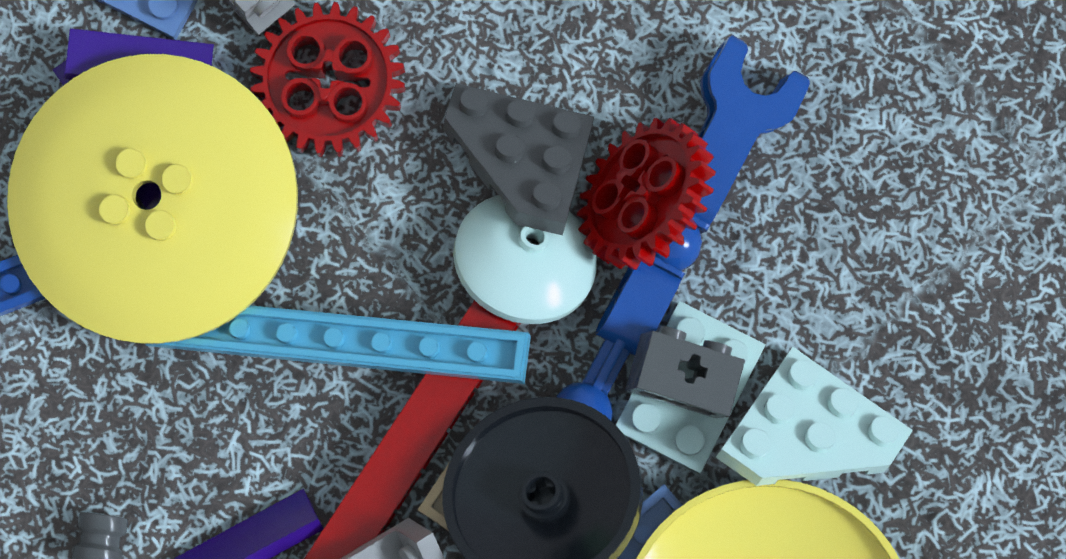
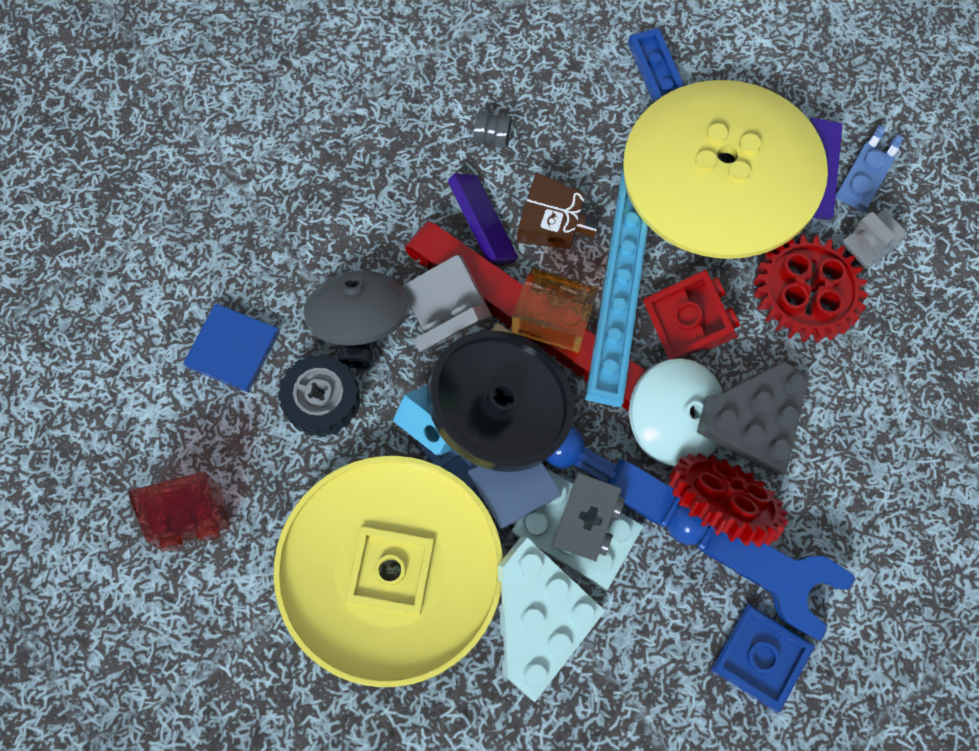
camera: 90 degrees right, 10 degrees down
none -> sand blue piece [467,463,562,531]
none -> clear orange slope [511,268,599,353]
none -> reddish brown torso [516,173,600,249]
none -> red plate [642,270,741,360]
none -> blue tile [710,604,815,713]

